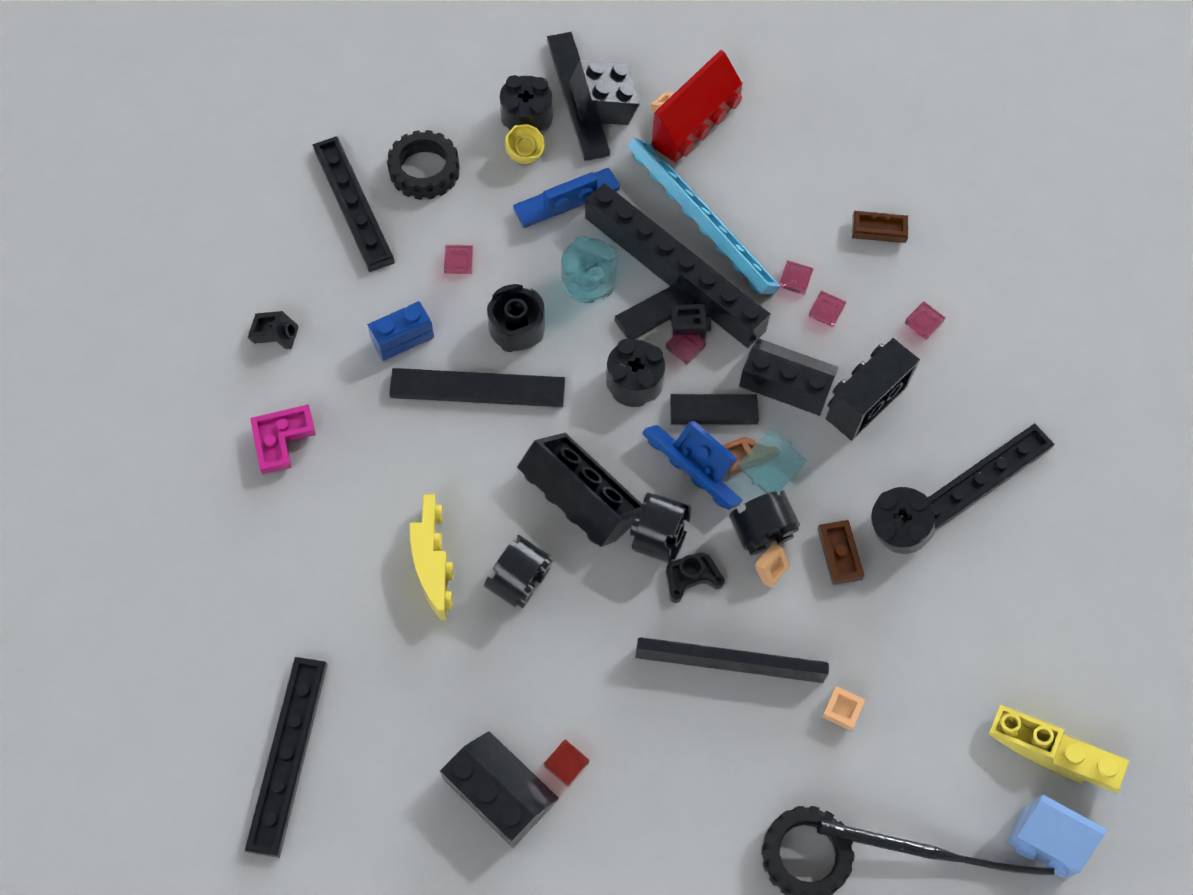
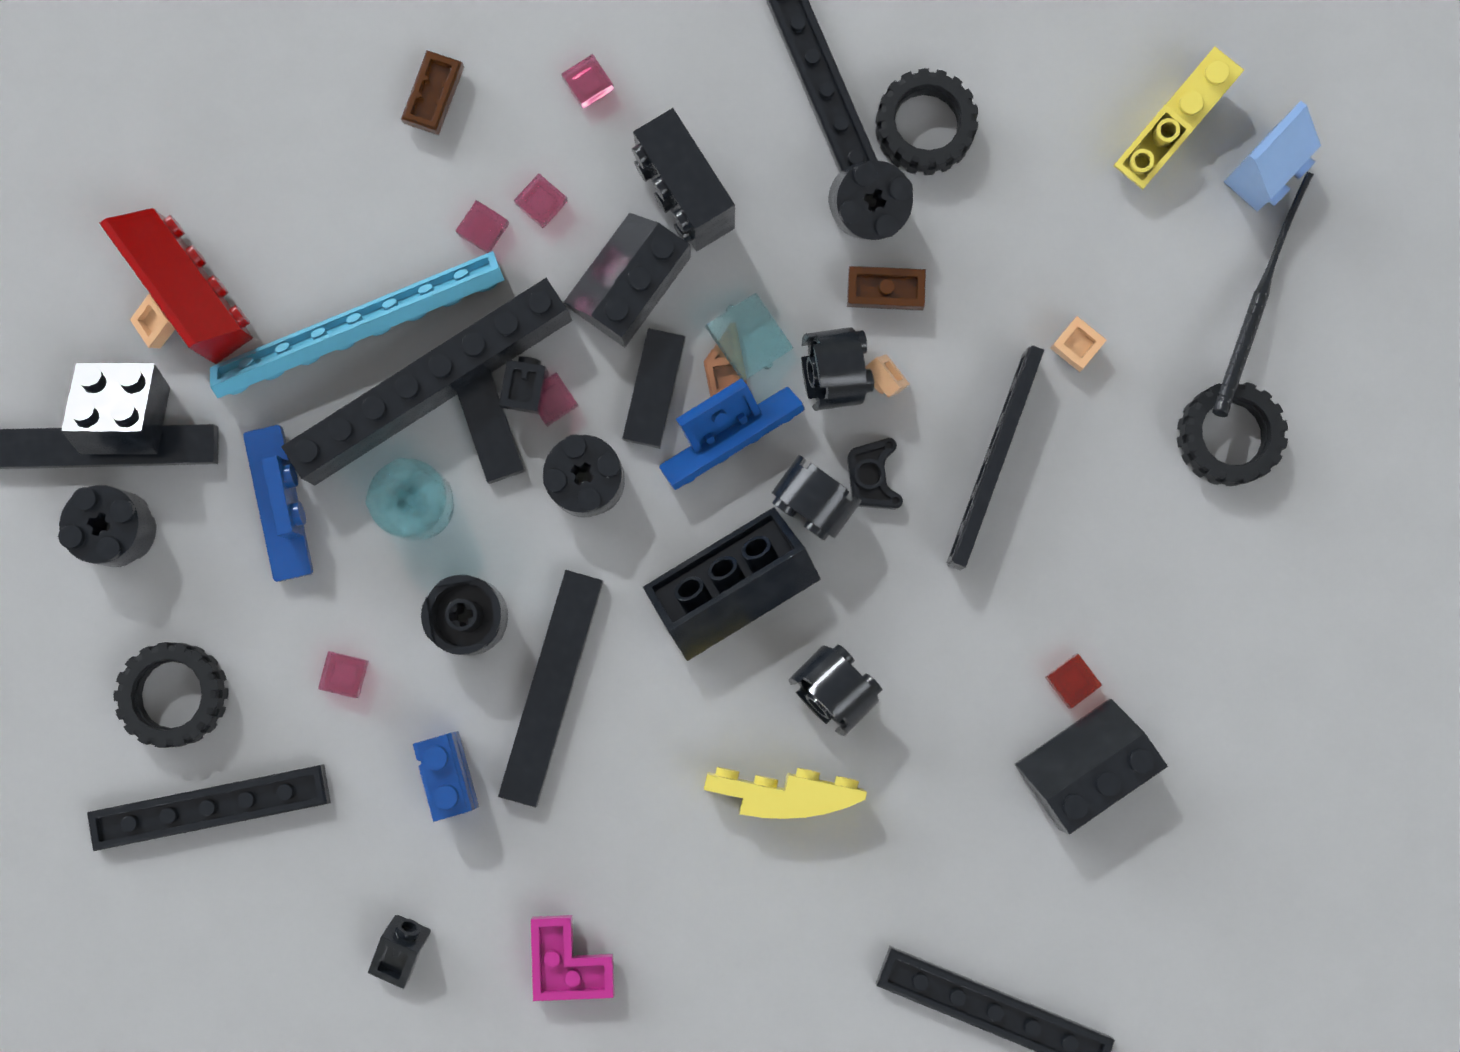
camera: 75 degrees left, 20 degrees up
light yellow hair [505,124,545,165] -> none
none -> black tyre [875,68,978,175]

